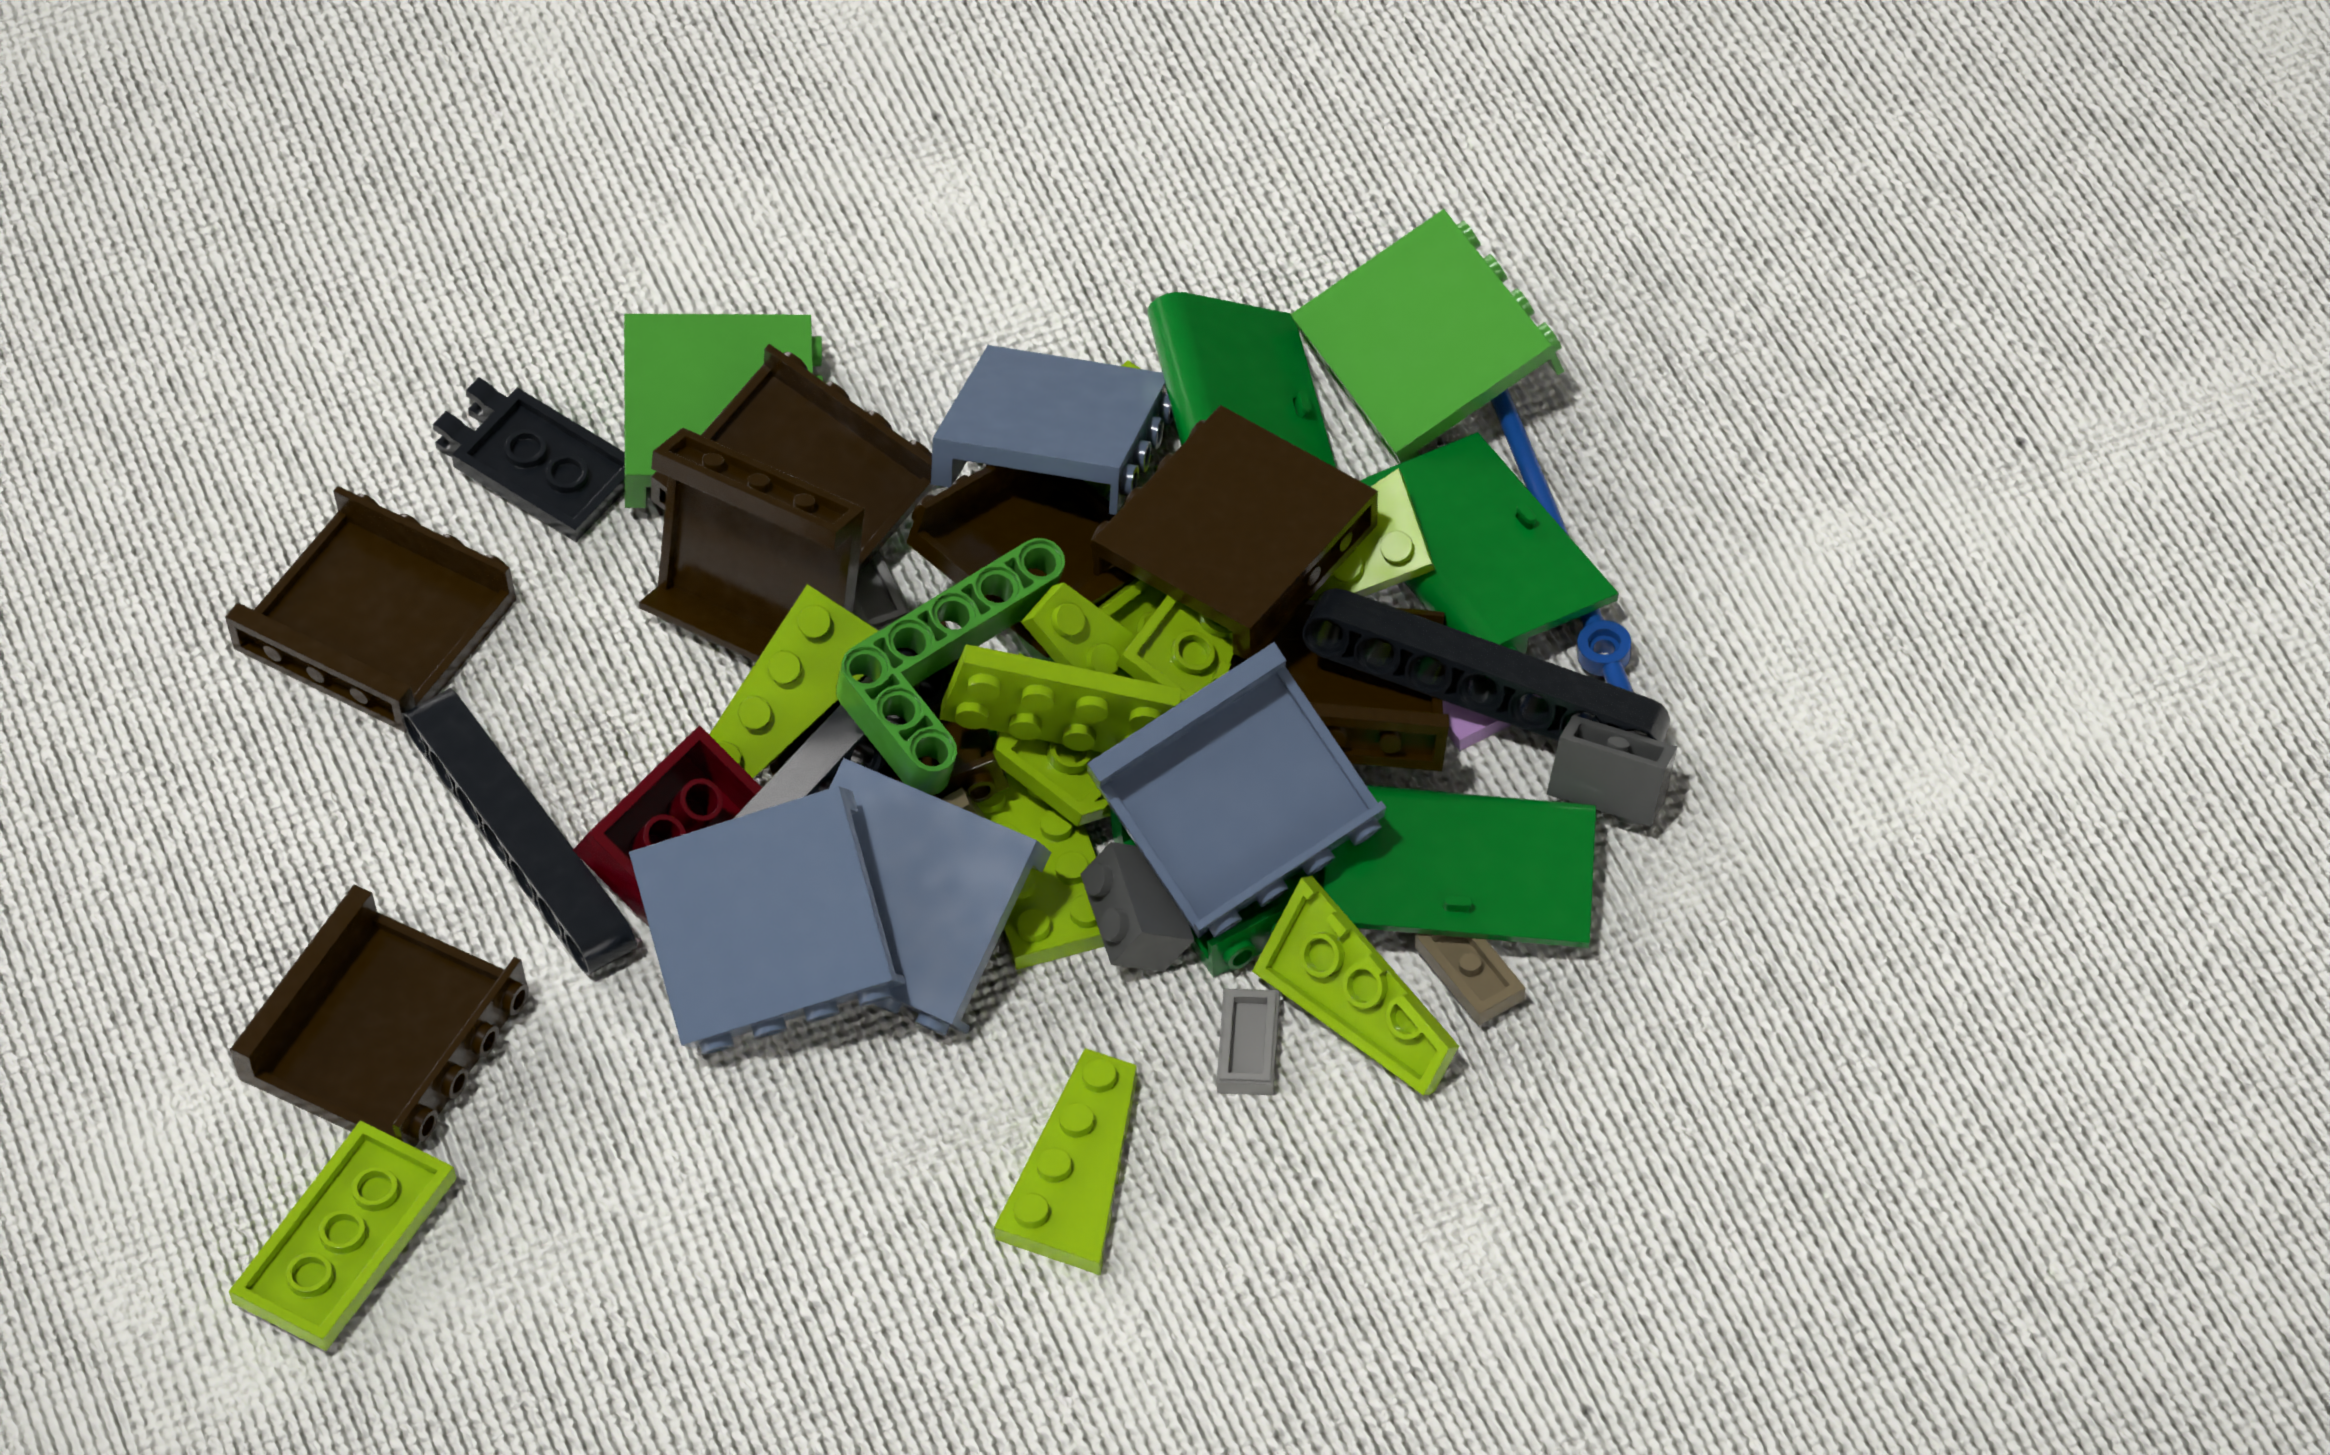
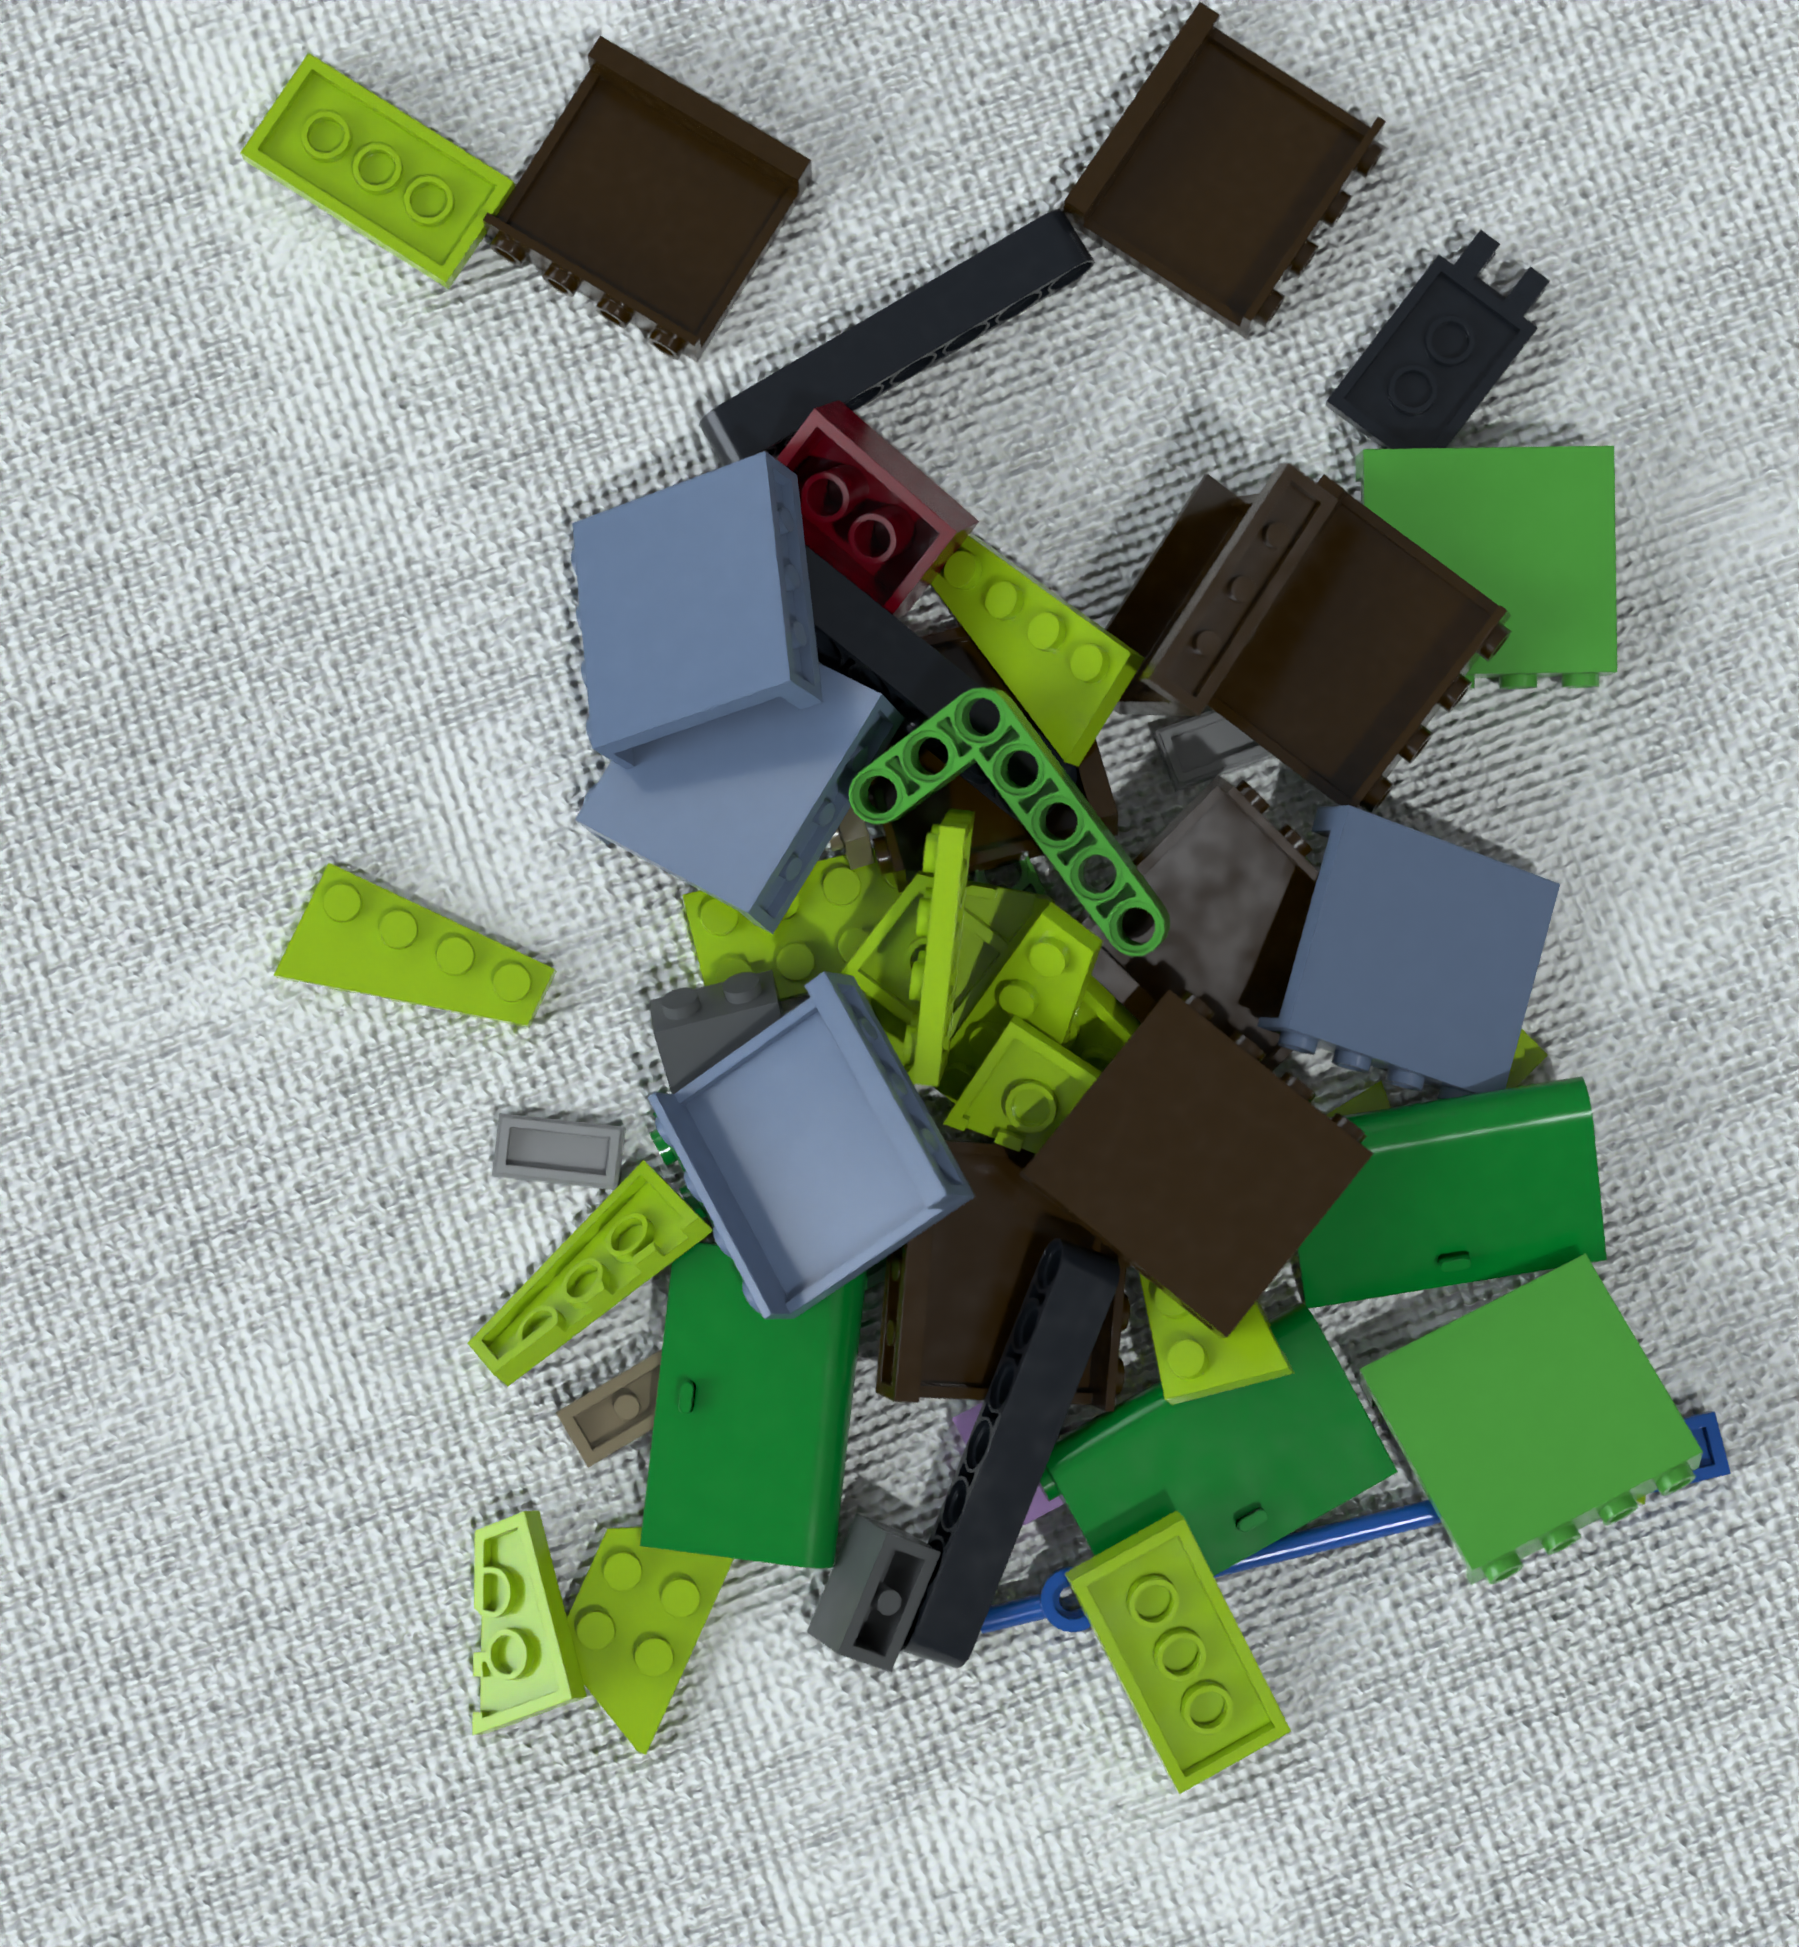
camera: 85 degrees right, 30 degrees up
none -> lime wing [472,1510,587,1735]
none -> lime wing [567,1527,734,1755]
none -> lime plate [1064,1511,1291,1794]

